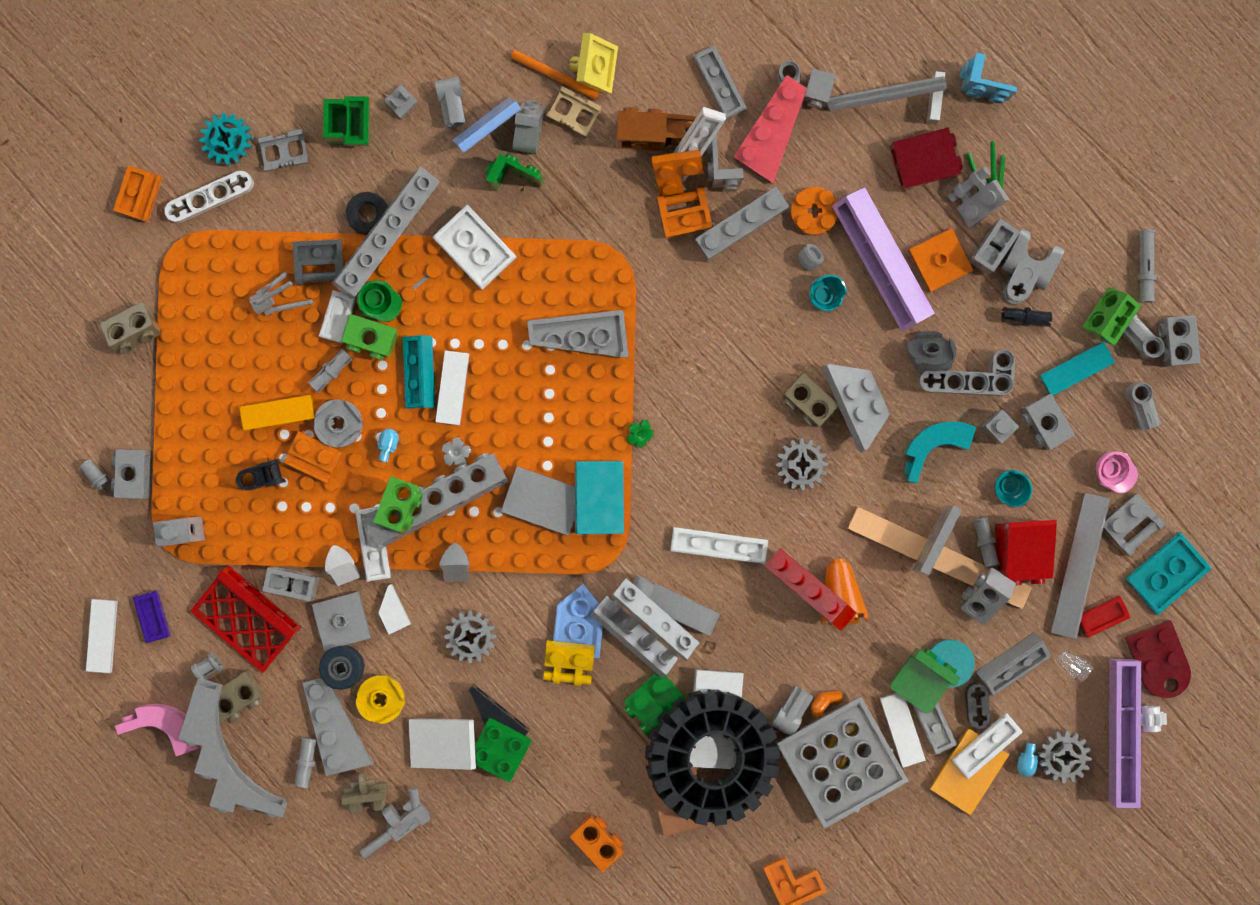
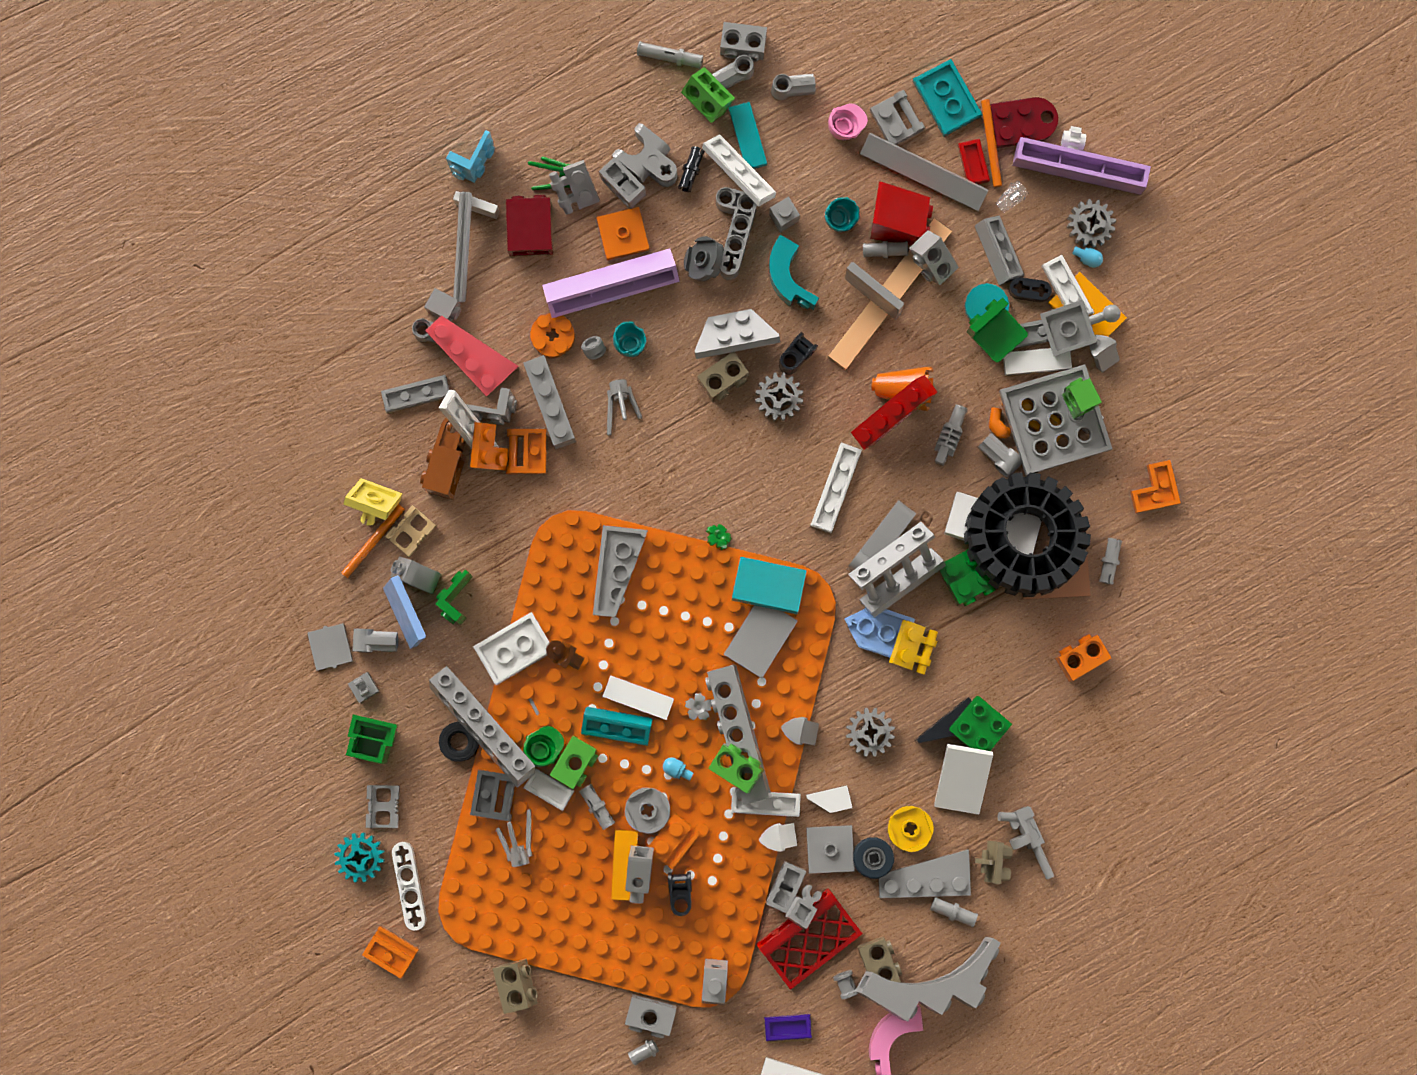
camera: 75 degrees left, 5 degrees down
light grey brick [1021,394,1075,450] -> none
none -> light grey piece [307,623,353,671]
none -> reddish brown hips [546,640,584,670]
none -> light grey plant [607,379,642,436]
none -> light grey torso [625,845,654,903]
none -> white tile [702,134,776,207]
none -> black piece [779,332,818,375]
none -> light grey plate [785,885,822,929]
none -> light grey hinge [934,405,967,466]
none -> orange bar [981,99,1002,187]
none -> light grey plate [1040,300,1121,356]
none -> bright green brick [1062,377,1102,419]
none -> light grey tile [1090,335,1120,372]
none -> light grey pin [1099,538,1122,585]

